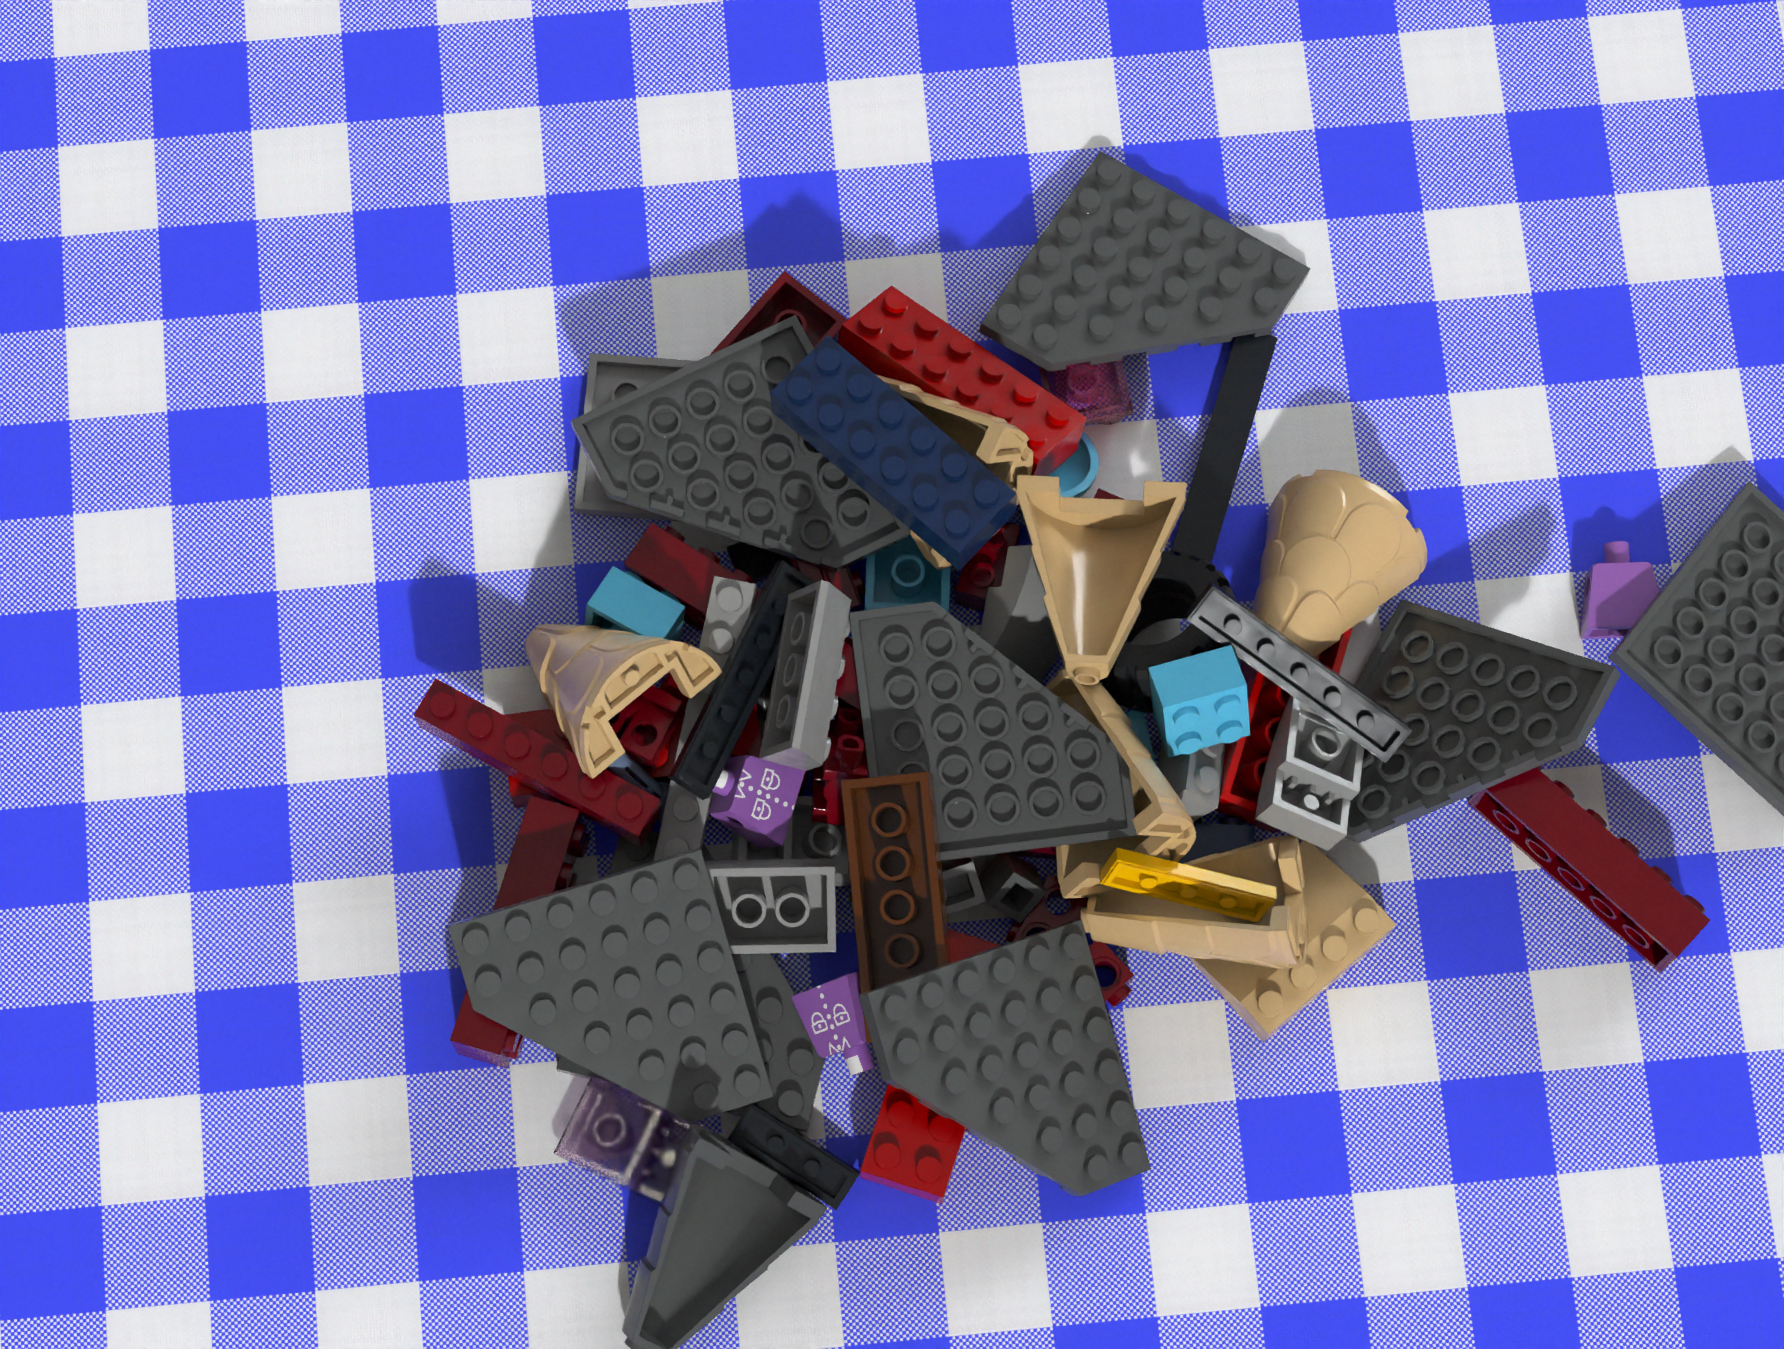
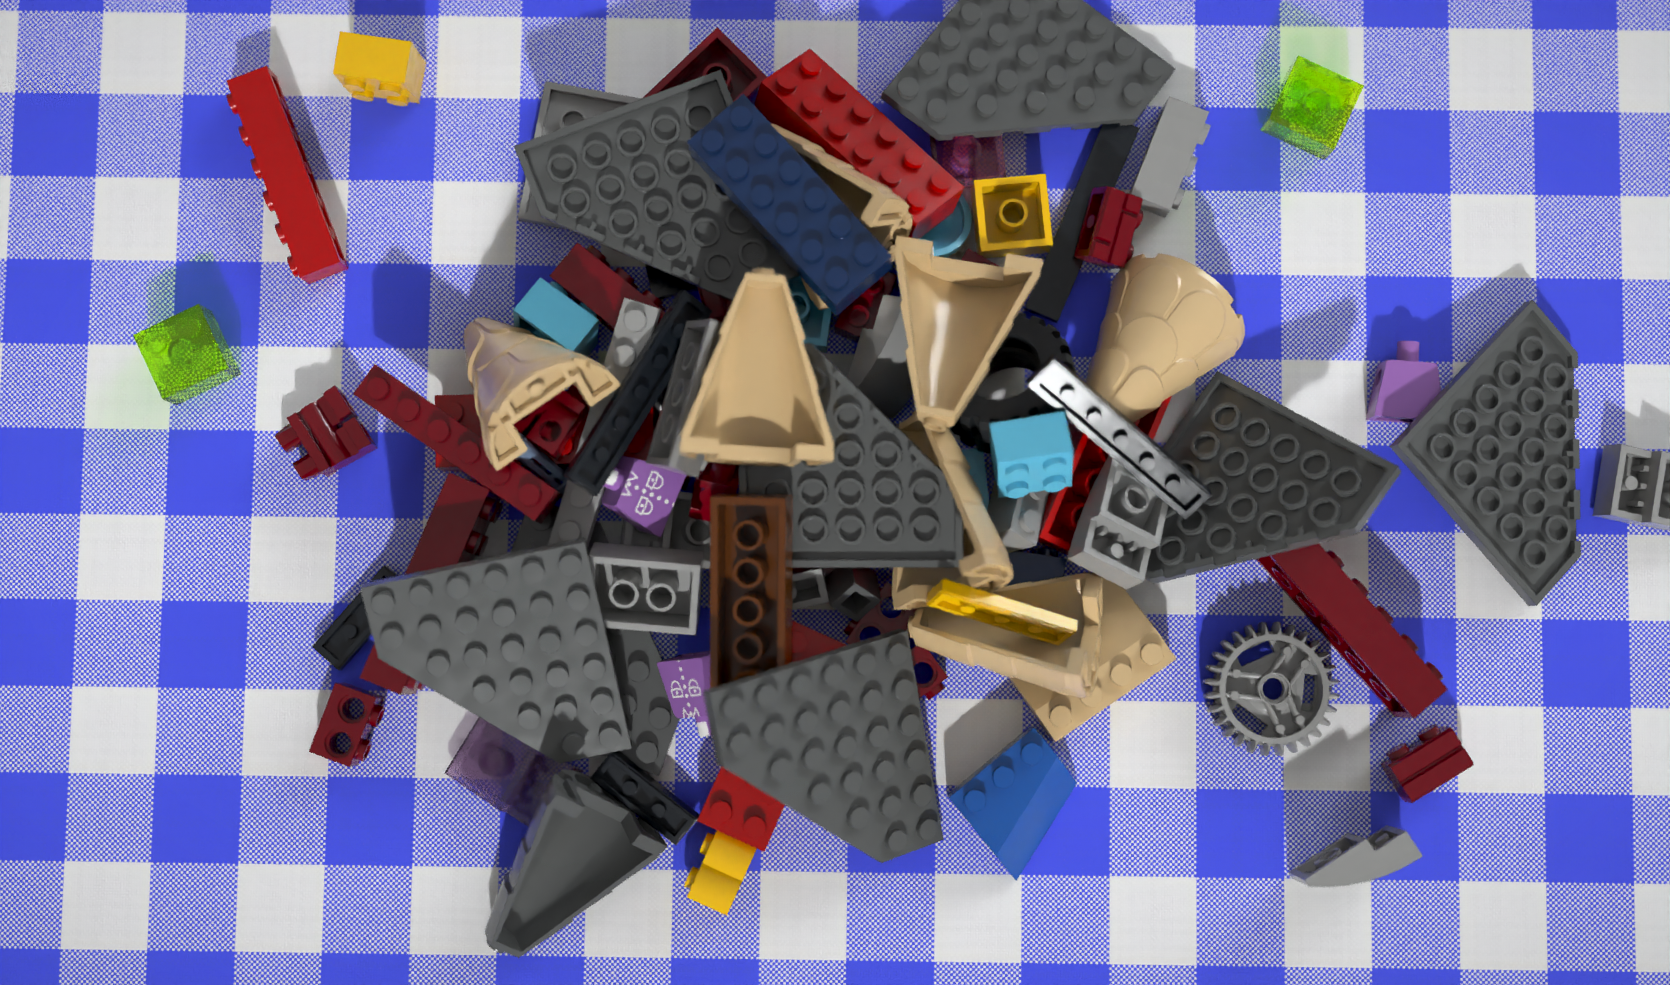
camera: 10 degrees right, 10 degrees up
none -> clear neon green brick [133,304,241,405]
none -> red brick [226,66,349,284]
none -> dark red hips [275,385,377,481]
none -> dark red brick [309,682,385,767]
none -> black tile [312,565,398,670]
none -> yellow brick [333,31,426,106]
none -> tan cone [680,268,834,467]
none -> yellow brick [684,831,757,915]
none -> blue wedge [947,726,1077,881]
none -> yellow brick [970,174,1053,259]
none -> dark red brick [1074,186,1143,269]
none -> light grey brick [1129,96,1211,217]
none -> light grey gear [1202,622,1340,756]
none -> clear neon green brick [1260,55,1364,160]
none -> light grey slope [1288,825,1423,887]
none -> dark red brick [1381,724,1474,803]

